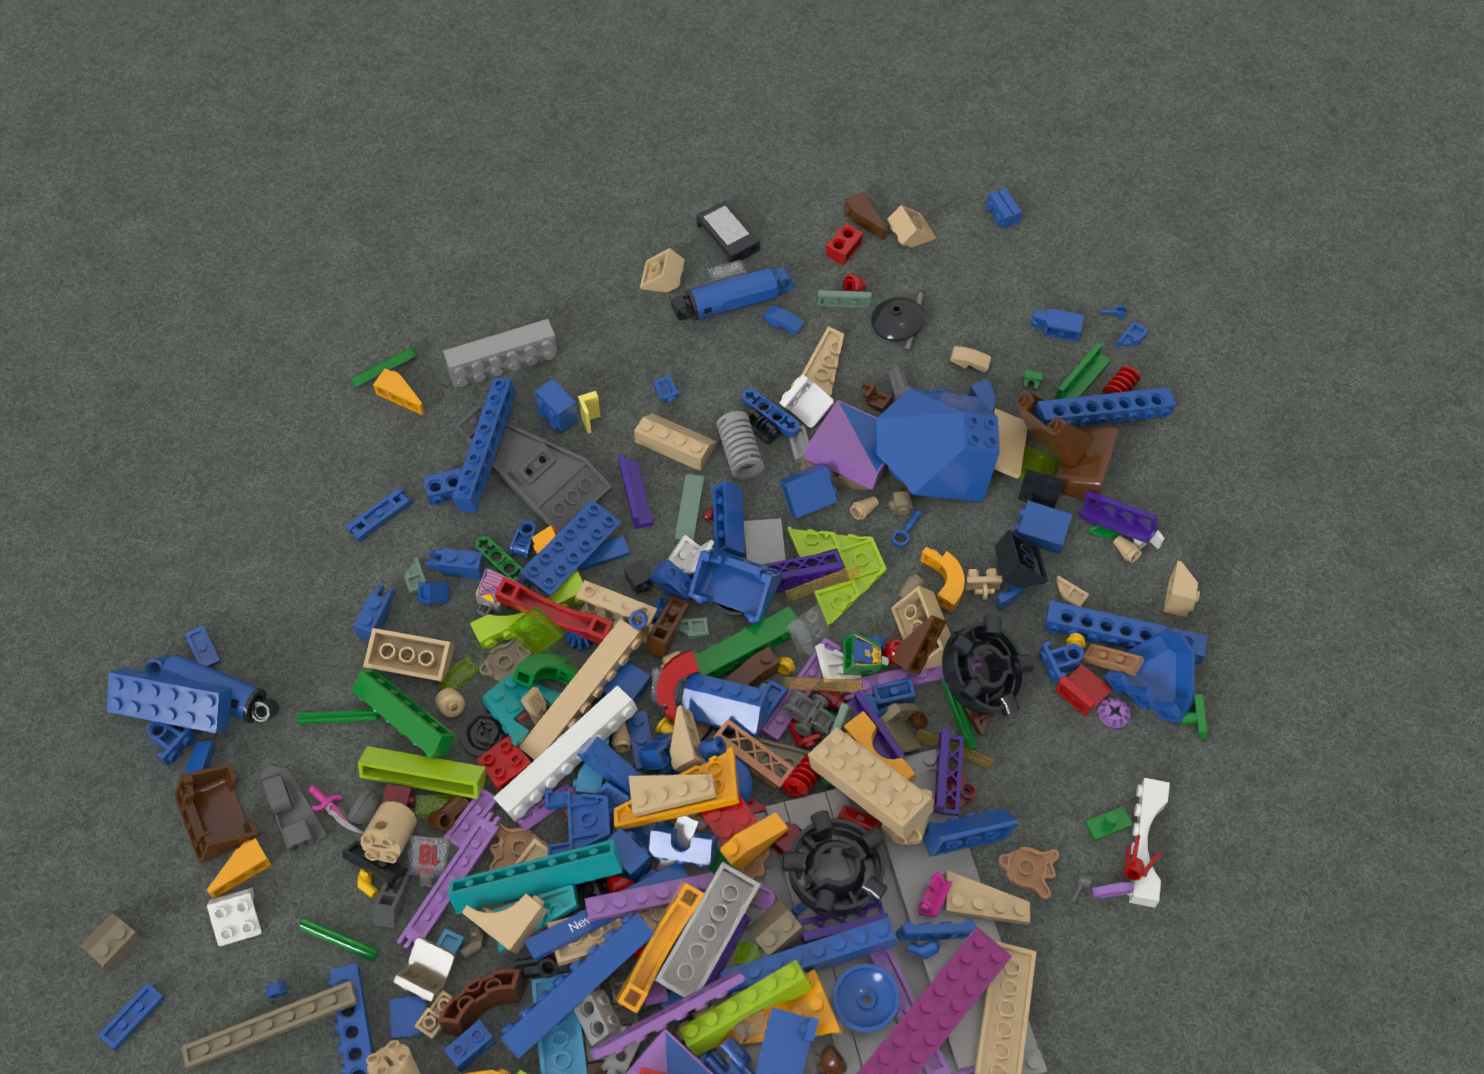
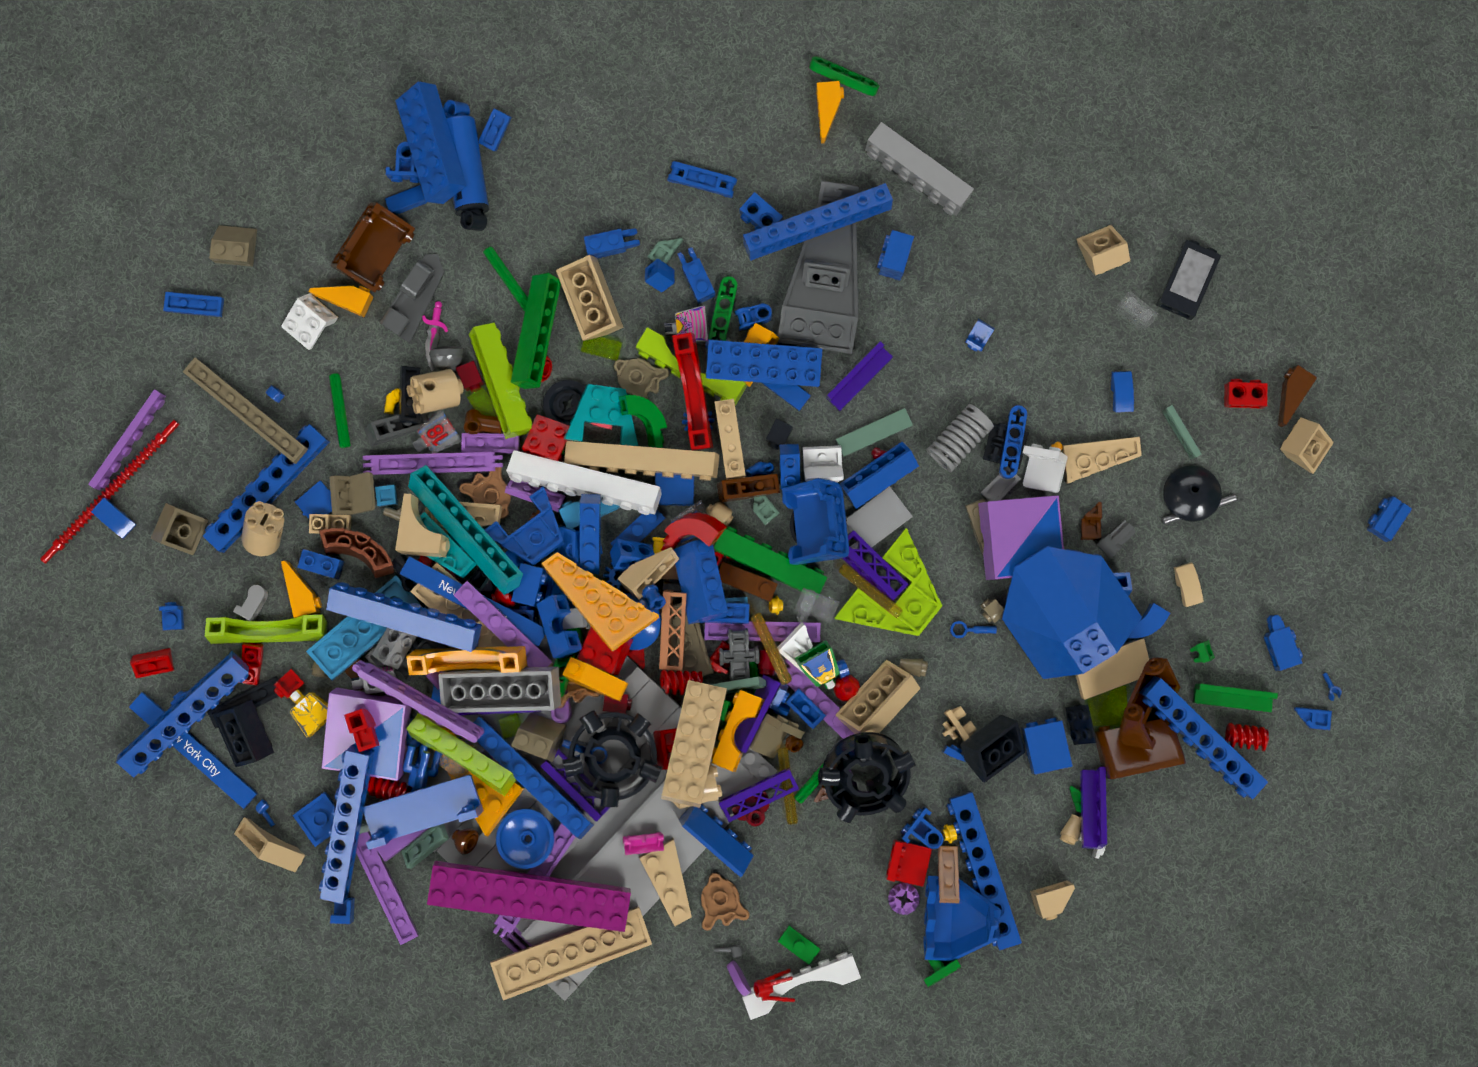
camera: 60 degrees right, 25 degrees up
tan head [435,688,465,718] -> none
clear neon green tile [508,606,564,655] -> none
tan tile [521,687,547,725] -> none
light yellow panel [578,391,600,433] -> none
tan cone [611,722,632,753] -> none
blue axle [629,609,648,629] -> none
tan wing [629,774,717,817] -> none
tan slope [634,413,718,471] -> none
blue piece [671,268,794,321] -> none
blue brick [779,464,838,518] -> none
red brick [843,274,866,292] -> none
tan cone [850,496,879,520] -> none
reddish brown slope [892,615,947,675] -> none
blue plate [896,919,976,941] -> none
blue arm [907,939,940,959] -> none
light orange arch [920,547,965,613] -> none
tan tile [1056,575,1089,607] -> none

